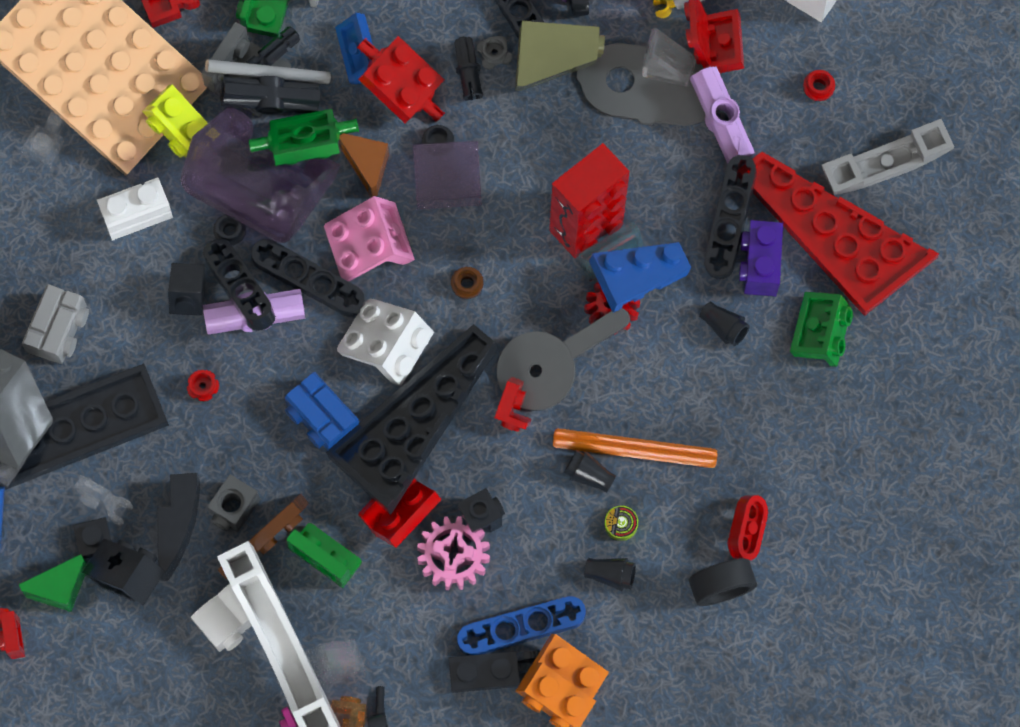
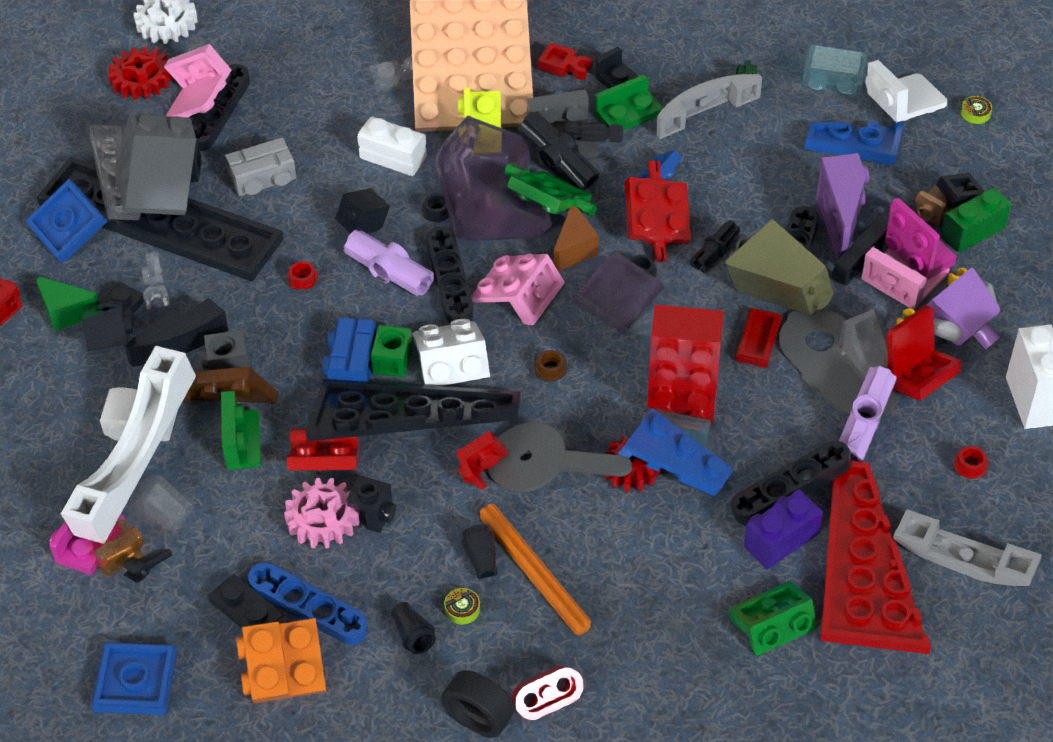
camera: 50 degrees right, 20 degrees down
black beam [203,239,276,331] -> none
light grey bar [205,59,331,84] -> none
black cone [699,301,750,346] -> none
none -> green brick [371,325,412,378]
none -> red tile [735,308,782,368]

